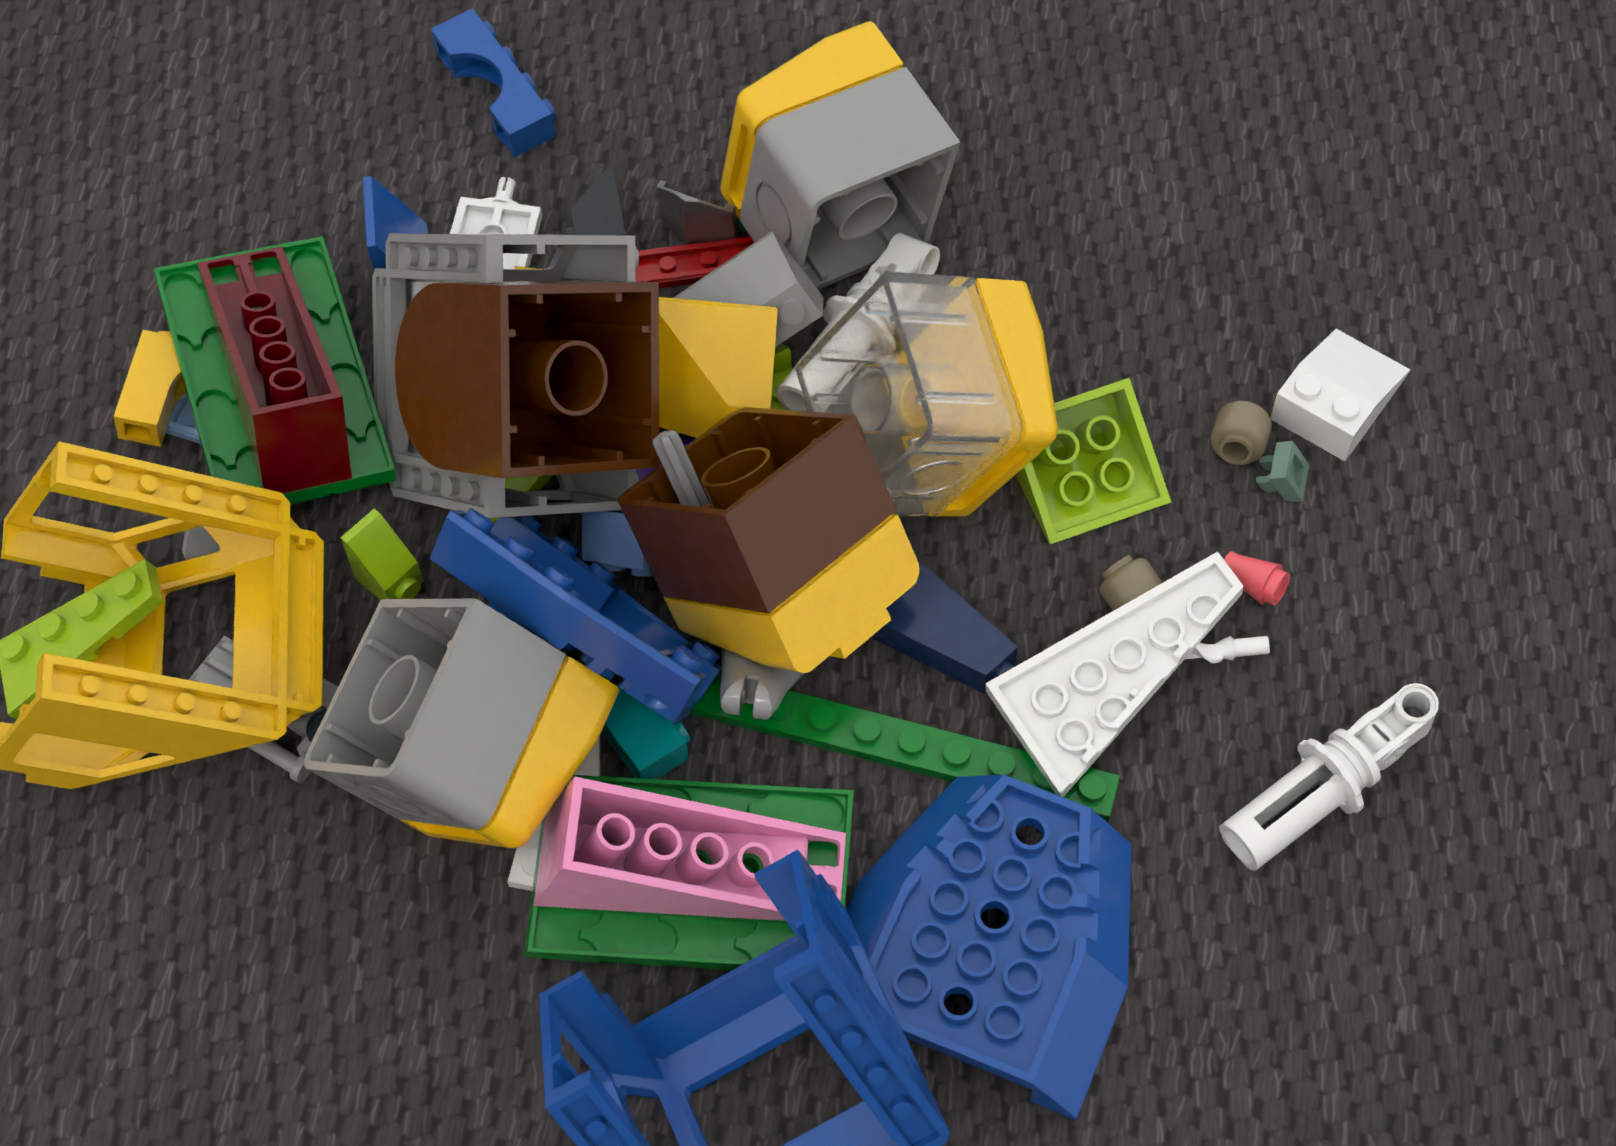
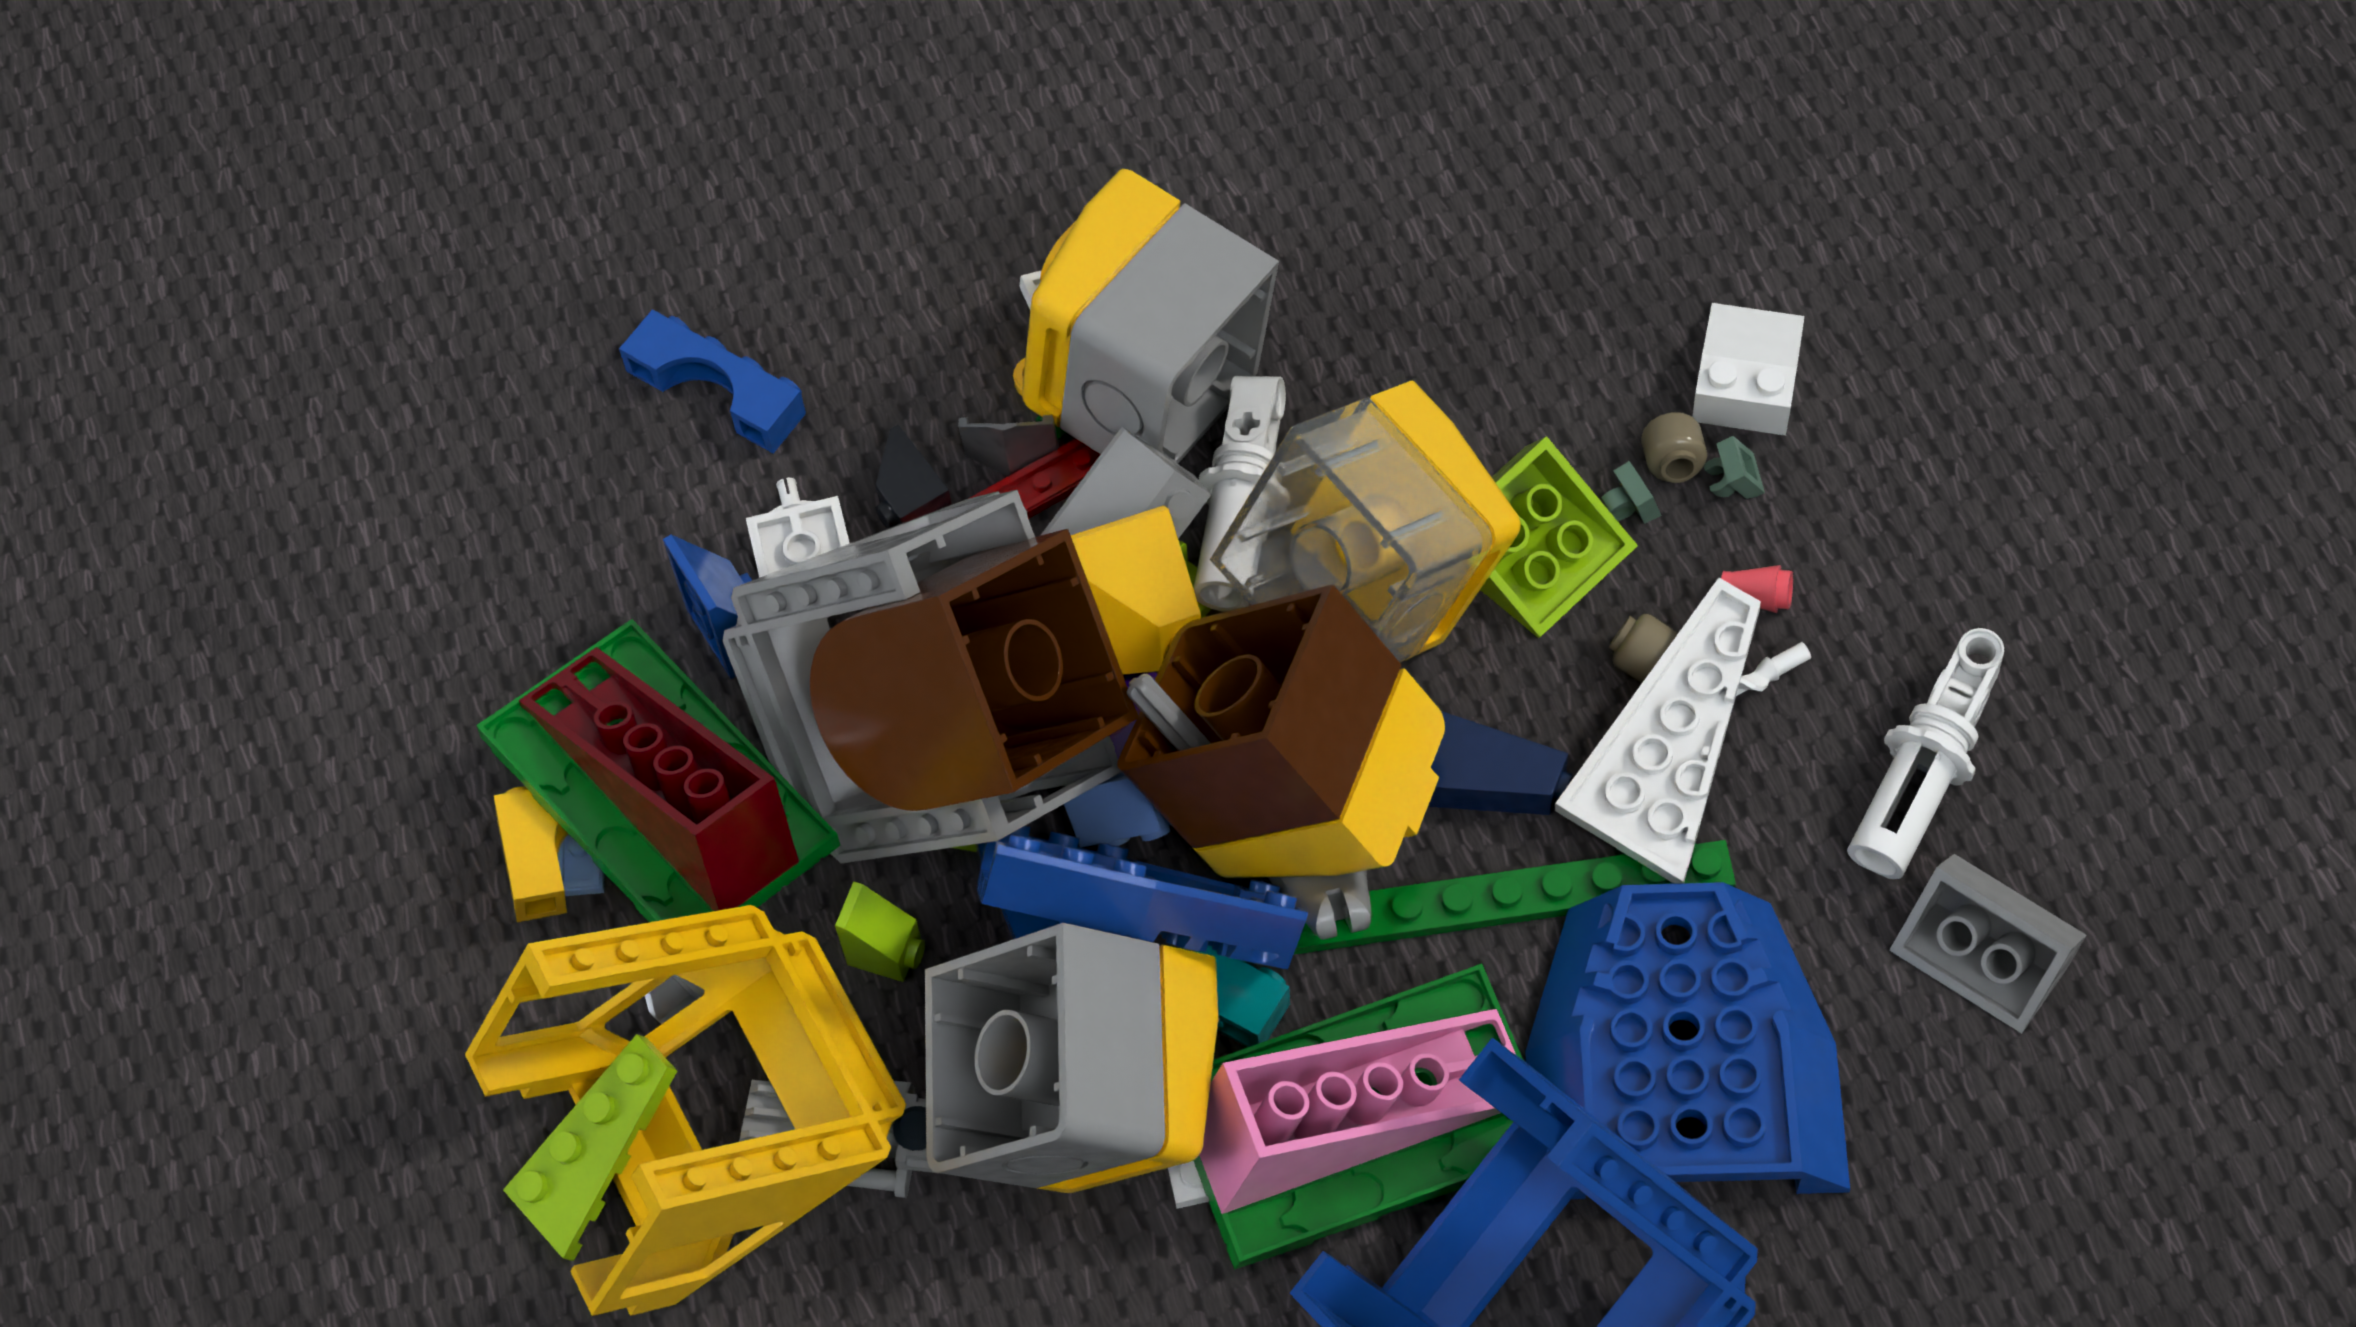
camera: 20 degrees left, 0 degrees up
none -> sand green tile [1601,461,1662,524]
none -> light grey slope [1889,854,2087,1034]

